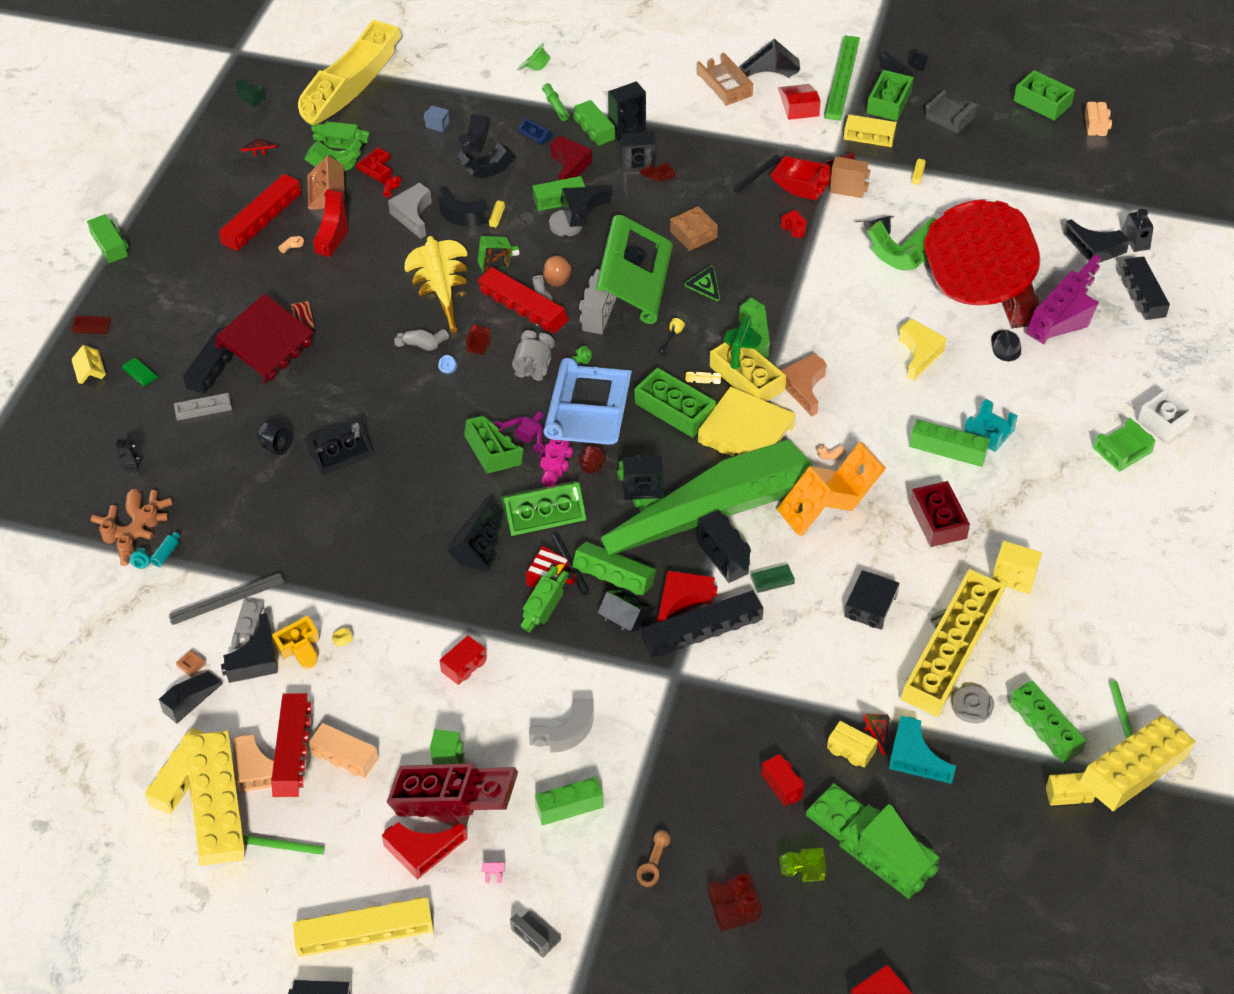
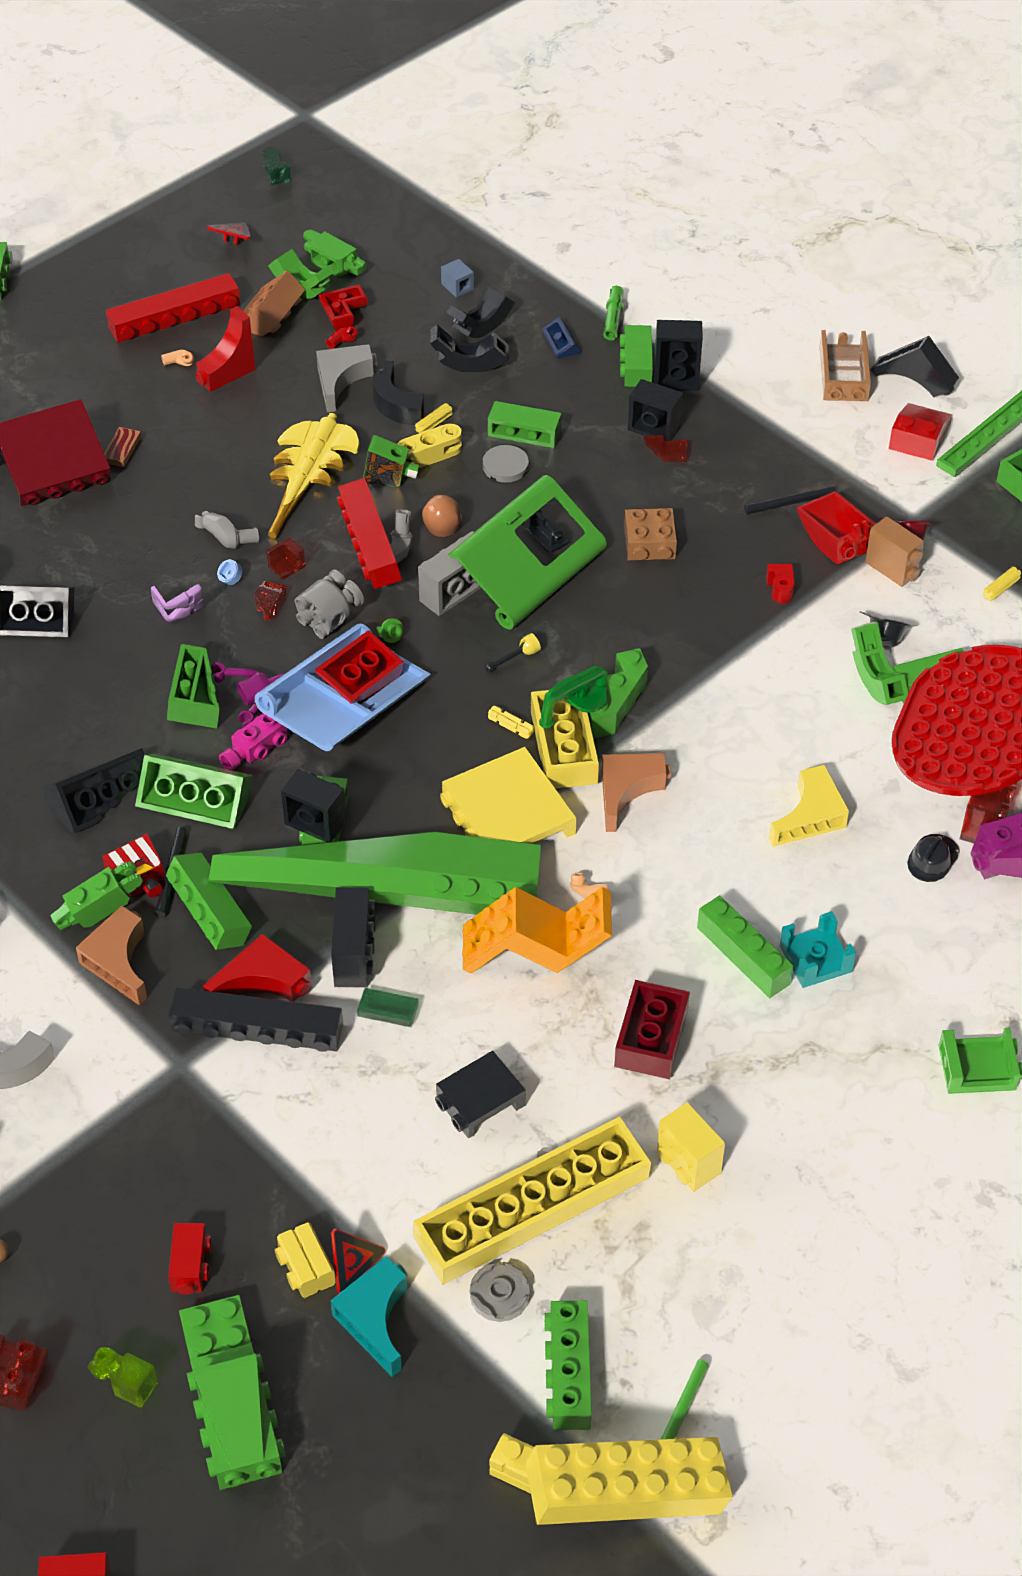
camera: 30 degrees right, 0 degrees up
light yellow slope [298,19,401,126] -> none
bright green piece [517,43,551,71] -> none
dark red arch [550,136,592,180] -> none
black arch [560,186,612,227] -> none
clear red head [578,445,606,474] -> none
slope [598,590,656,633] -> none
bright green brick [635,368,716,438] -> none
black piece [684,266,720,301] -> none
light yellow brick [844,115,897,147] -> none
none -> nougat arch [76,906,147,1005]
none -> lavender piece [151,584,204,622]
none -> clear red slope [254,581,287,621]
none -> red slope [315,630,404,704]
none -> light yellow piece [398,424,462,468]

